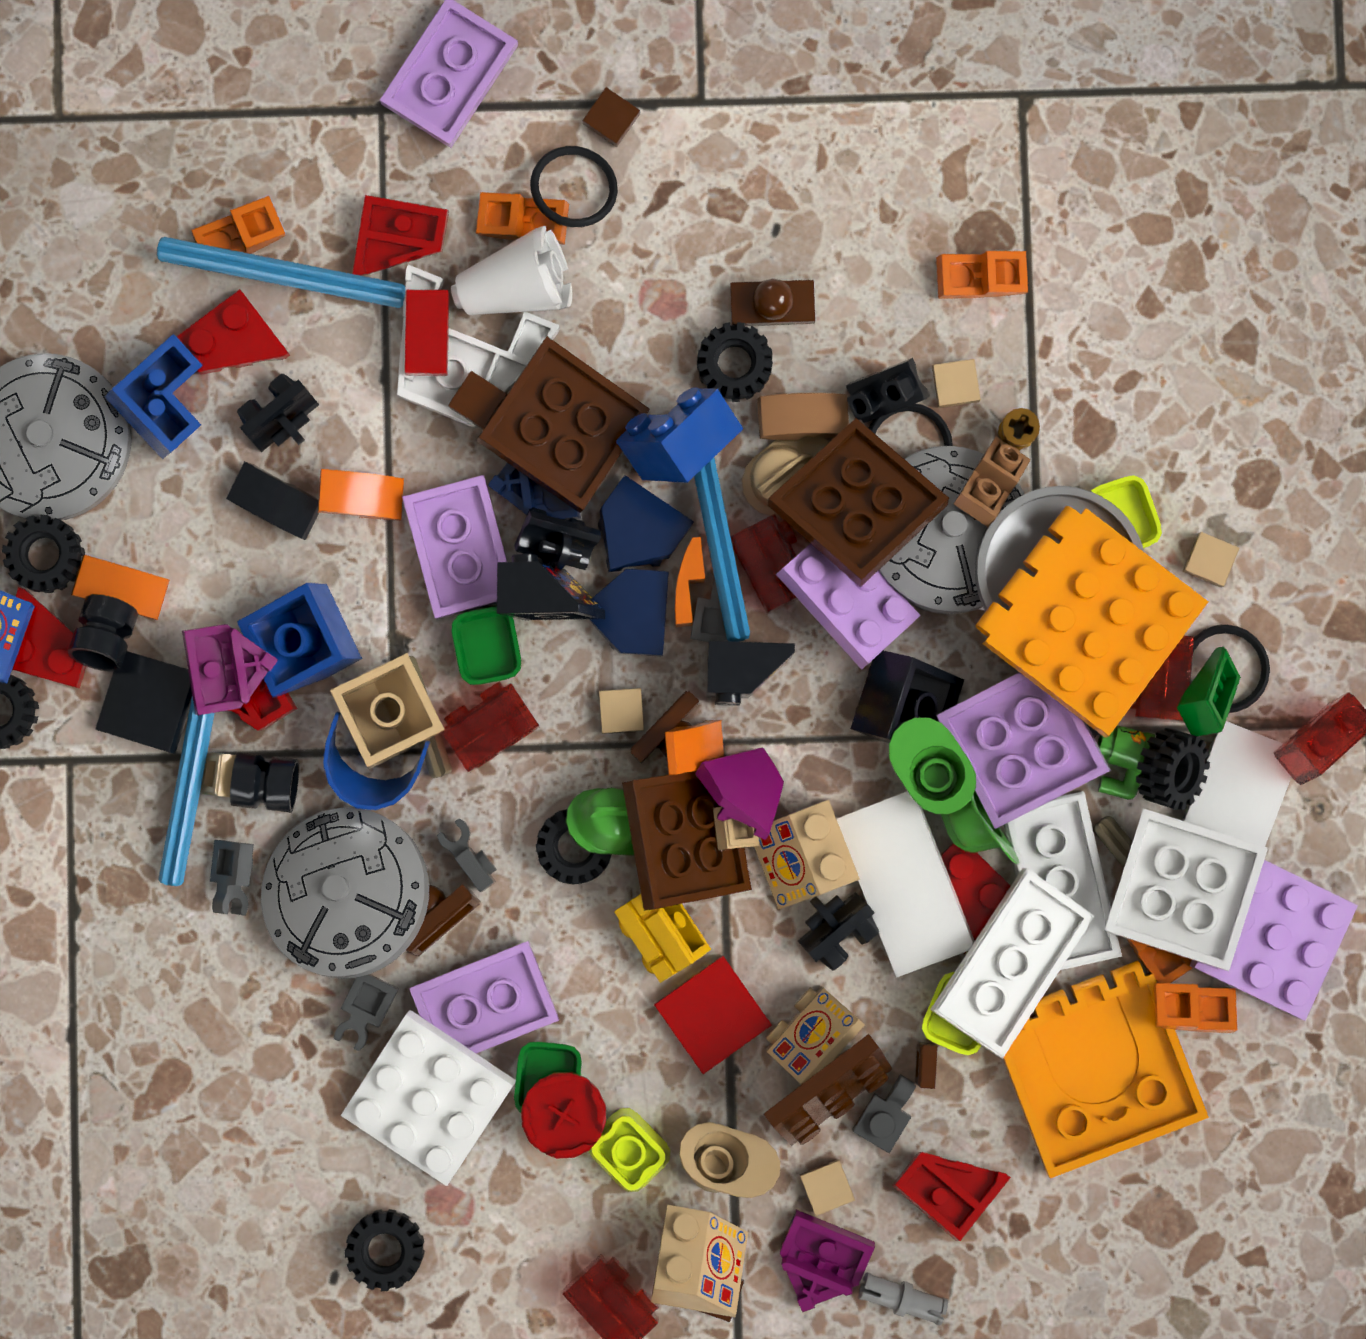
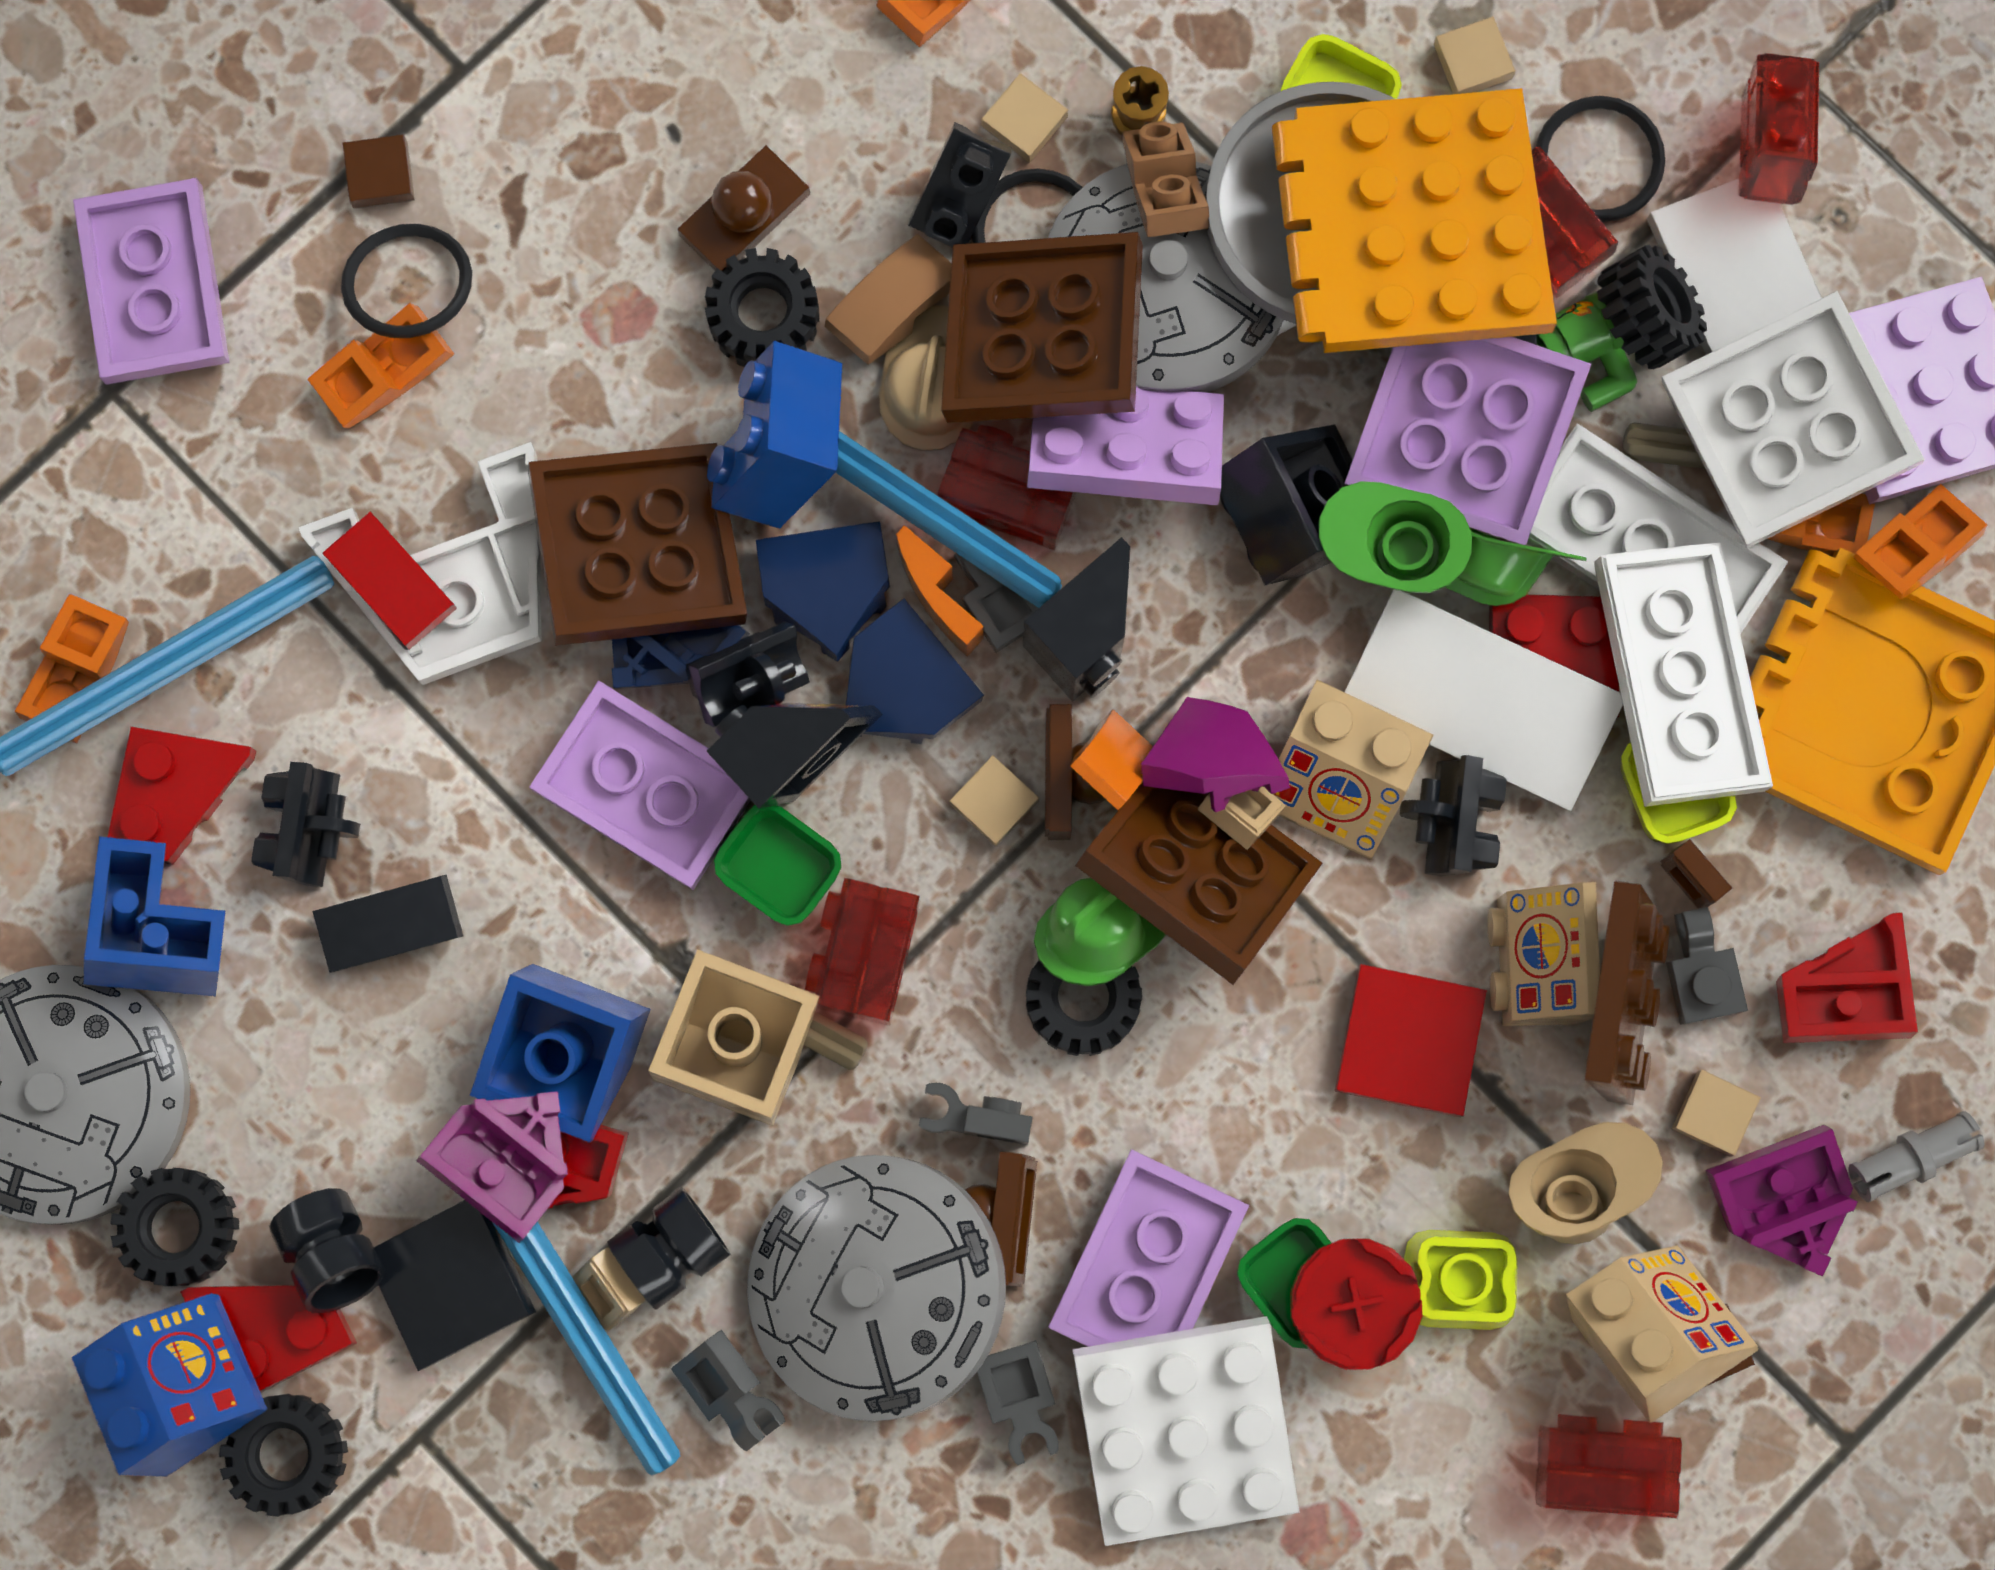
camera: 40 degrees left, 5 degrees down
orange slope [71,555,170,620] -> none
orange slope [318,469,404,521] -> none
blue piece [323,711,430,810] -> none
red wing [352,195,449,276] -> none
reddish brown tile [448,371,507,430] -> none
white cone [451,226,572,315] -> none
yellow brick [614,894,712,983] -> none
green slope [1177,646,1241,736] -> none

